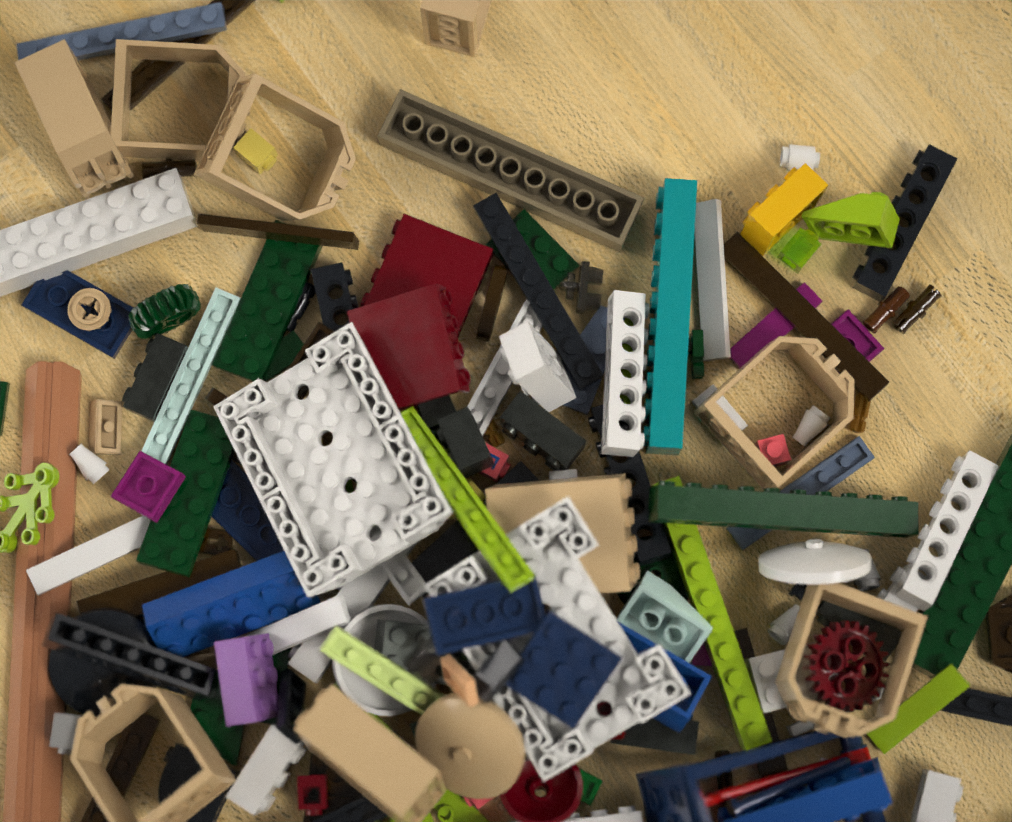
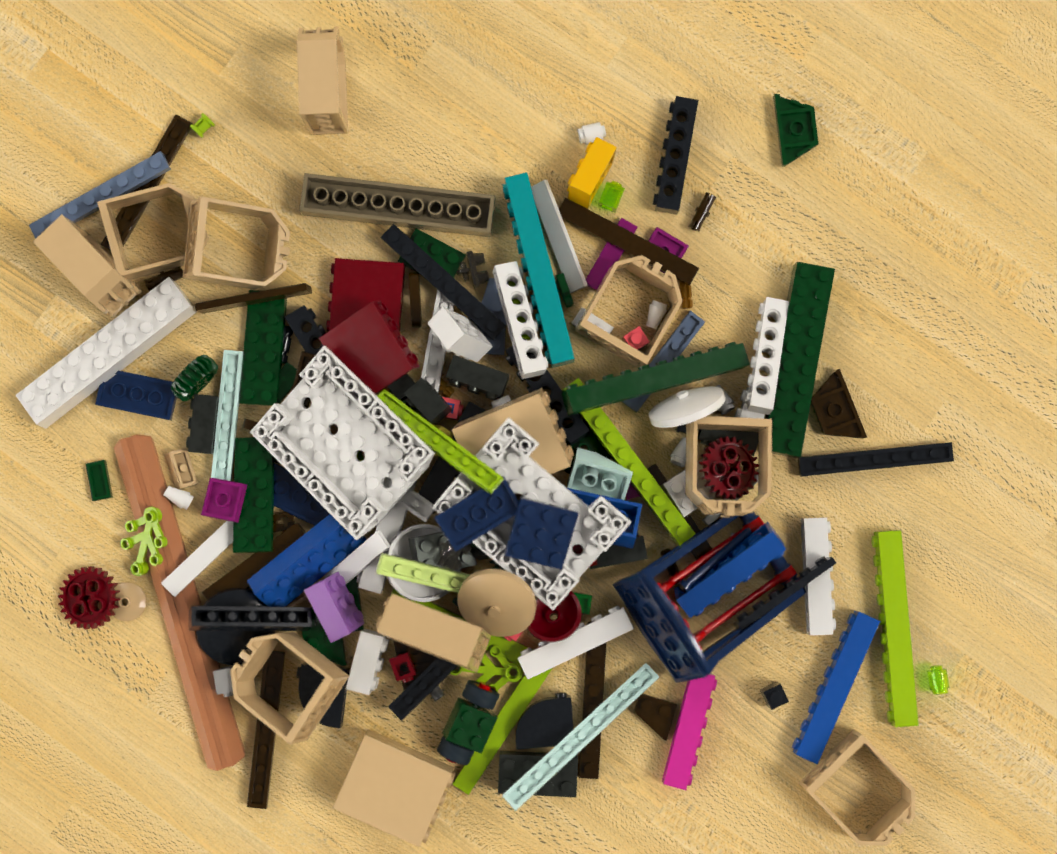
camera: 20 degrees left, 5 degrees up
tan gear [68,288,112,332] -> none
light yellow brick [233,128,278,175] -> none
black tile [277,668,306,745] -> none
light nougat tile [440,654,479,707] -> none
black tile [472,640,526,703] -> none
lime slope [801,192,900,248] -> none
reddish brown axle [863,286,910,334] -> none
lime tile [866,663,970,754] -> none

